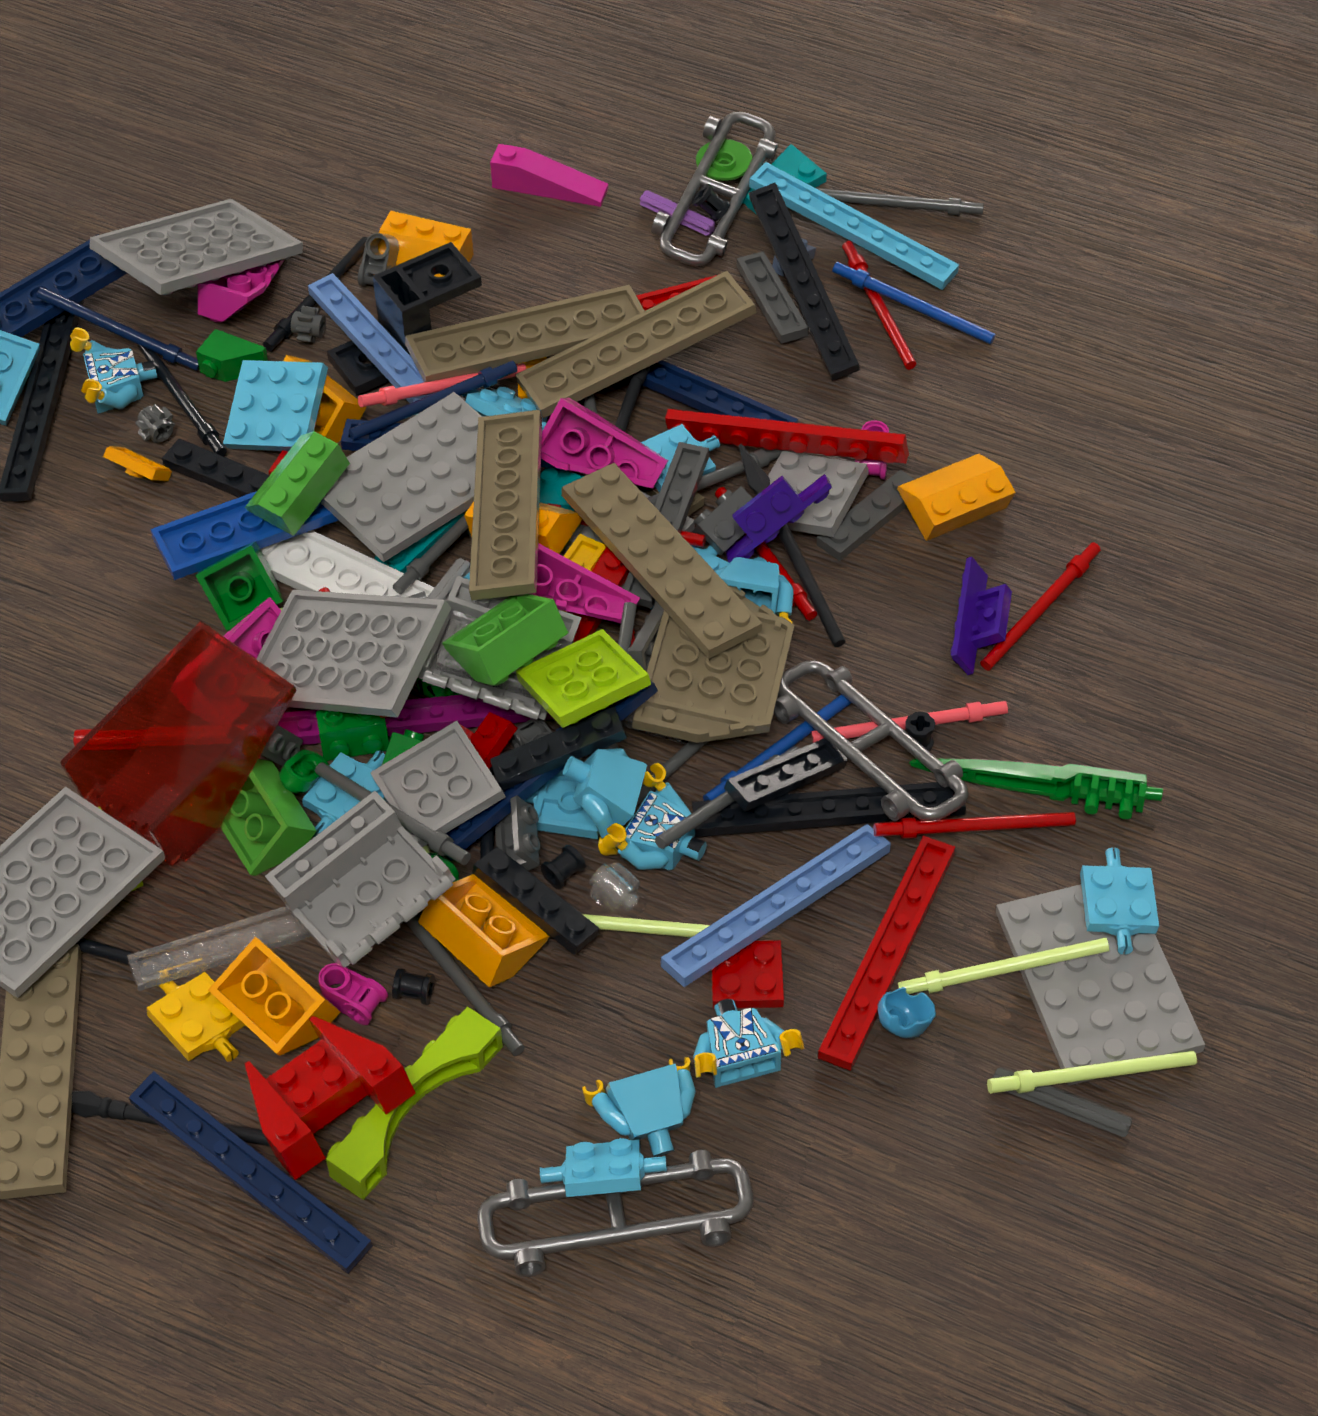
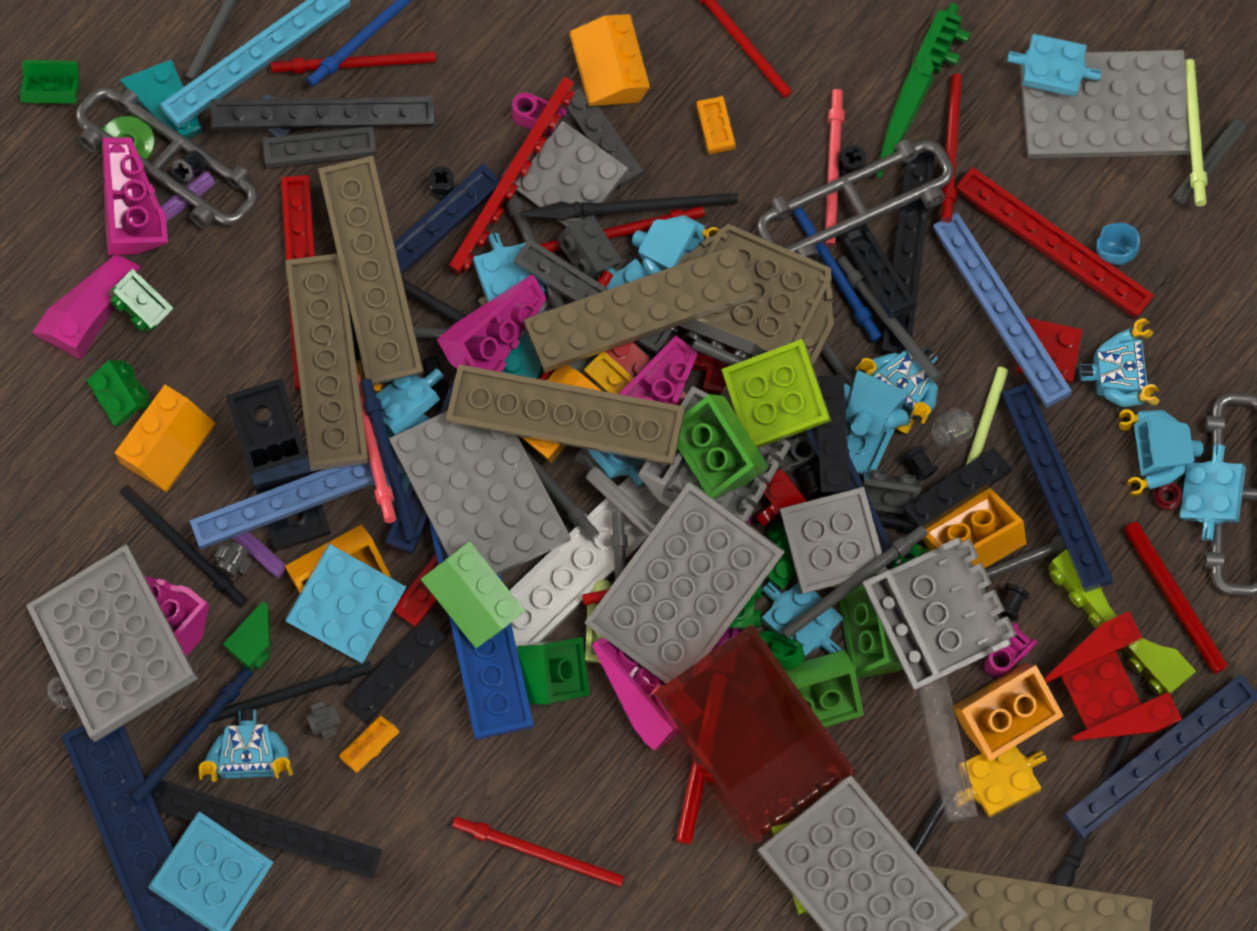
camera: 80 degrees left, 20 degrees up
dark grey piece [358,233,399,286] -> none
dark purple bracket [726,474,832,563] -> none
yellowish green bar [898,937,1110,994] -> none
dark purple bracket [951,557,1012,675] -> none
none -> green bracket [20,60,81,104]
none -> green bracket [86,360,151,426]
none -> dark pink wedge [102,138,168,255]
none -> bracket [108,268,173,333]
none -> medium lavender axle [232,532,287,579]
none -> black bush [429,166,455,200]
none -> red bar [452,816,625,887]
none -> light orange plate [696,96,736,155]
none -> dark blue plate [1002,383,1113,593]
none -> red axle [1124,521,1228,674]
none -> dark red plate [1153,483,1183,510]

